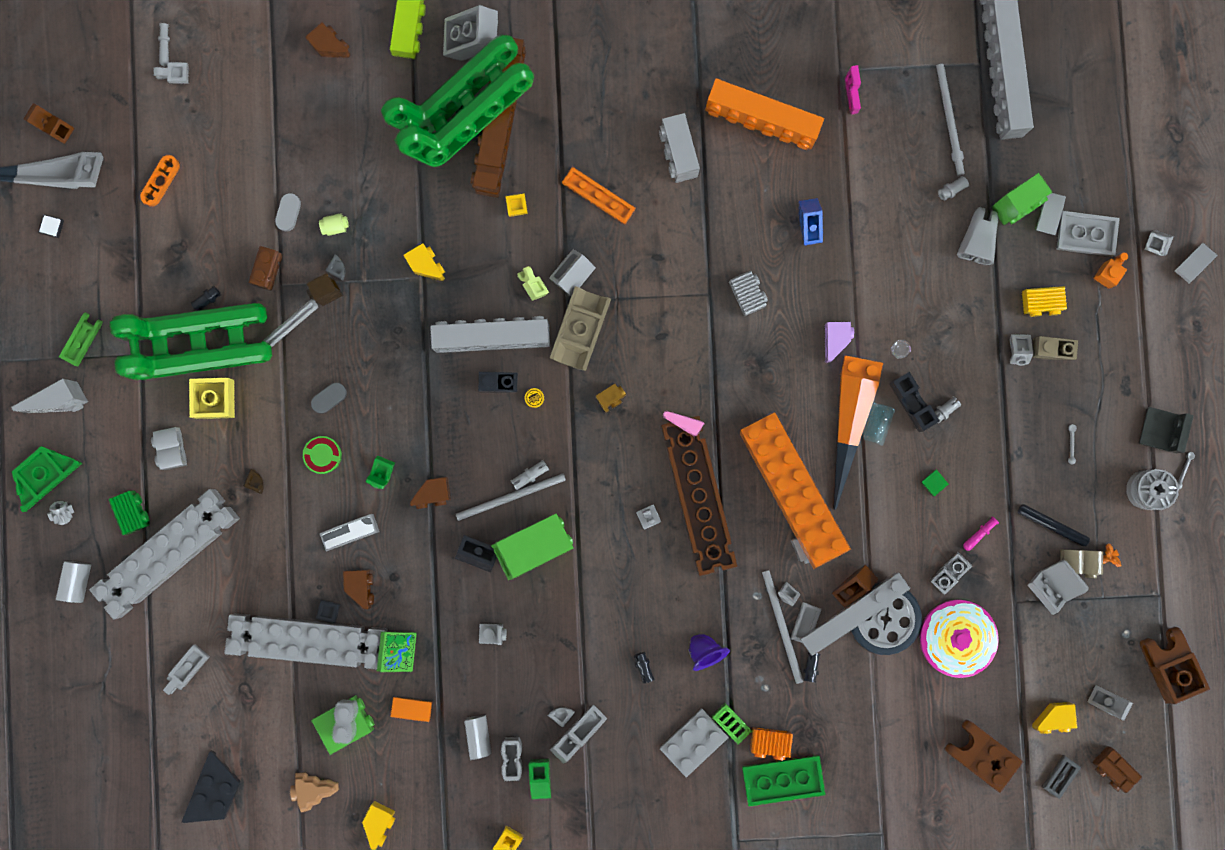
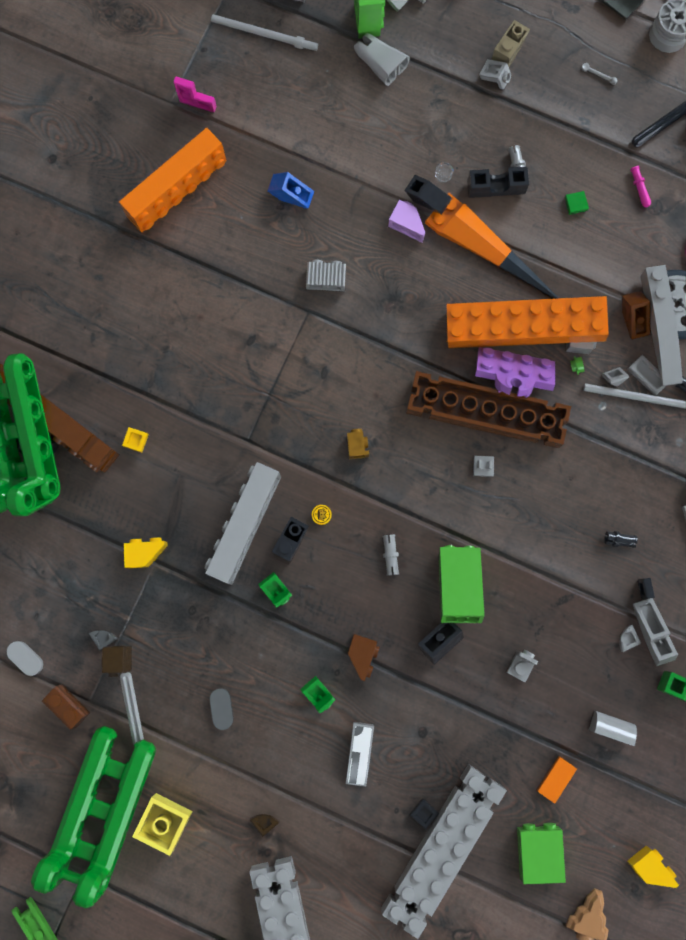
camera: 65 degrees left, 5 degrees down
light grey brick [151,427,187,470] -> none
black pin [191,286,221,311] -> none
bright green tile [303,436,342,474] -> none
yellowish green brick [319,213,349,236] -> none
light grey brick [333,699,358,744] -> none
reddish brown slope [343,569,374,609] -> none
tile [377,632,416,672] -> none
light grey piece [456,473,566,521] -> none
light grey brick [501,737,523,781] -> none
yellowish green plate [517,266,549,301] -> none
light grey brick [549,249,596,296] -> none
dark tan piece [550,286,611,371] -> none
orange tile [562,167,635,225] -> none
light grey brick [659,113,700,183] -> none
bright pink slope [663,411,704,436] -> none
dark purple piece [689,634,730,671] -> none
clear light blue slope [861,402,895,446] -> none
light grey slope [930,552,972,595] -> none
light grey pin [938,176,969,201] -> none
yellow brick [1022,286,1067,317] -> none
none -> green bracket [258,572,292,608]
none -> black slope [404,175,452,215]
none -> medium lavender plate [475,347,555,398]
none -> bright green plate [570,356,585,375]
none -> black tile [637,578,655,599]

